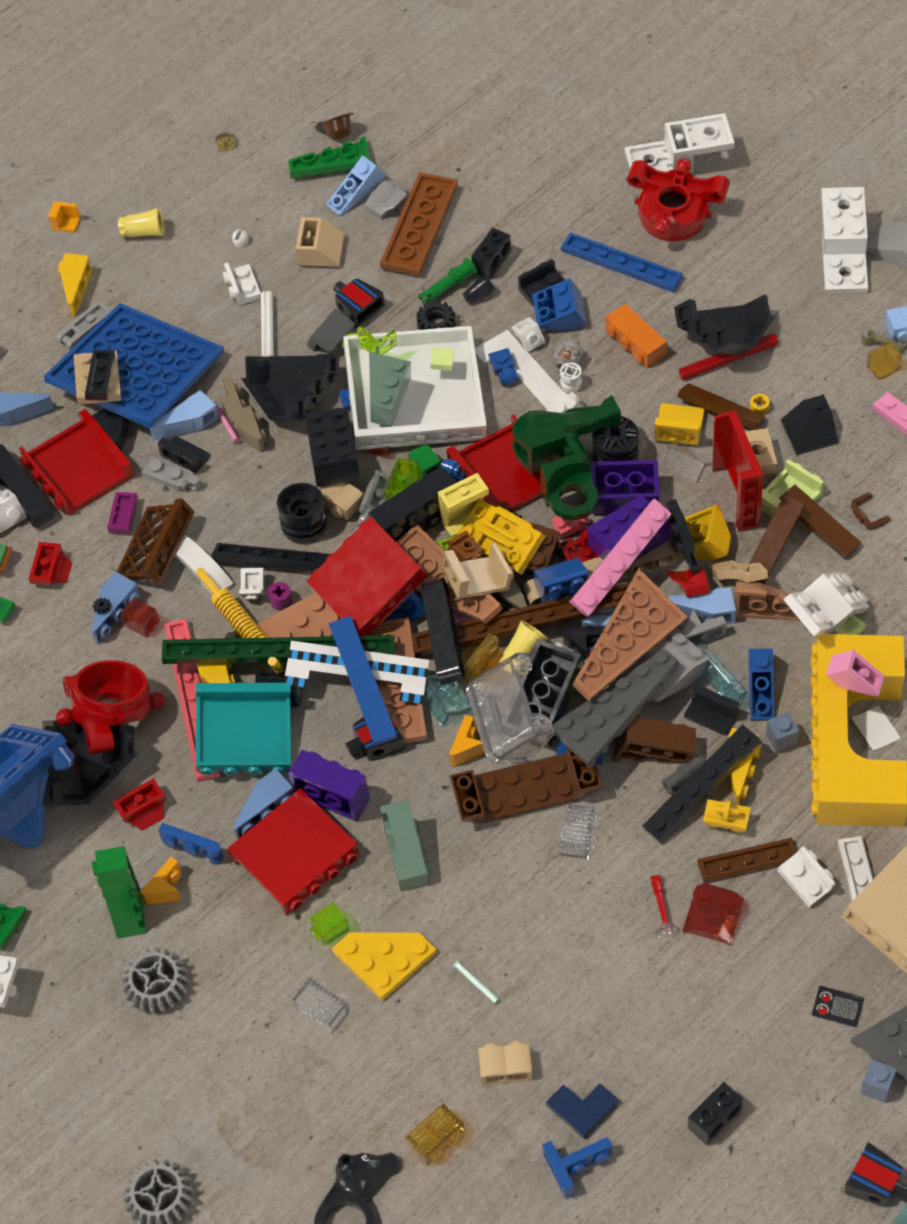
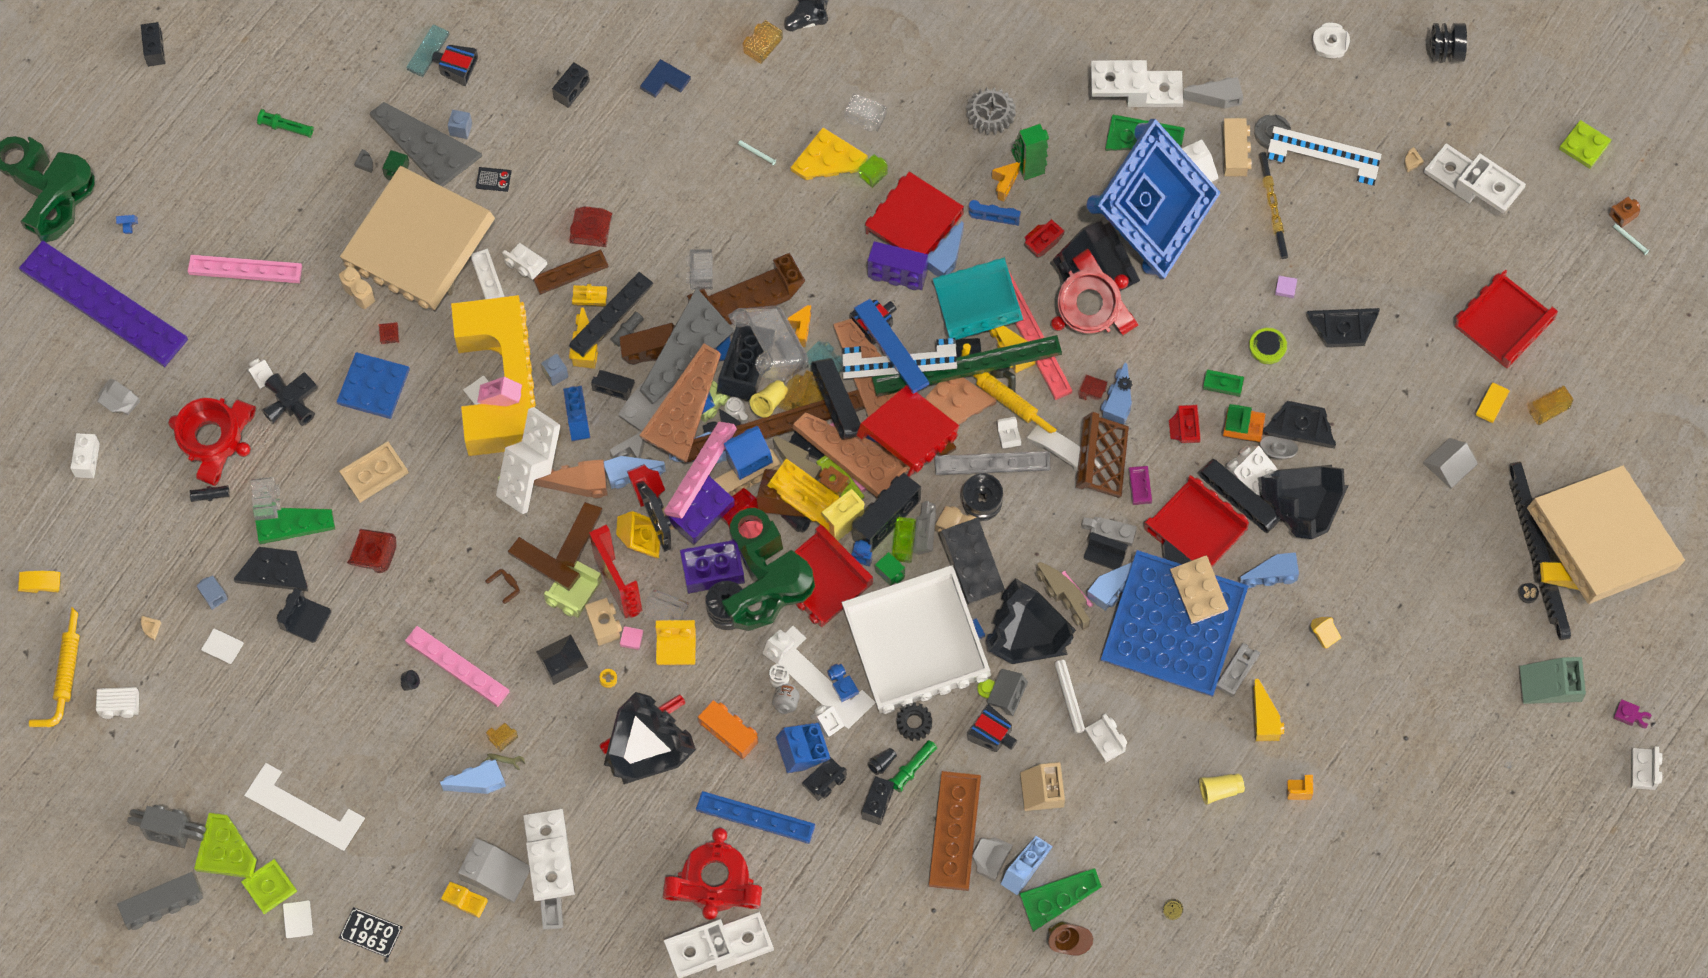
camera: 165 degrees right, 10 degrees up
black tile [85,350,115,401] -> none
white hinge [232,229,249,248] -> none
magenta wheel [268,582,293,611] -> none
clear neon green bracket [358,326,397,355] -> none
sand green wedge [369,352,411,427] -> none
sand green wedge [380,799,432,891] -> none
yellowish green tile [431,348,454,371] -> none
tan panel [442,543,514,599] -> none
tan brick [478,1041,532,1085] -> none
blue bracket [542,1137,613,1199] -> none
piece [650,875,680,941] -> none
reddish brown tile [677,383,766,430] -> none
clear light blue tile [698,644,747,707] -> none
tan tile [710,560,768,583] -> none

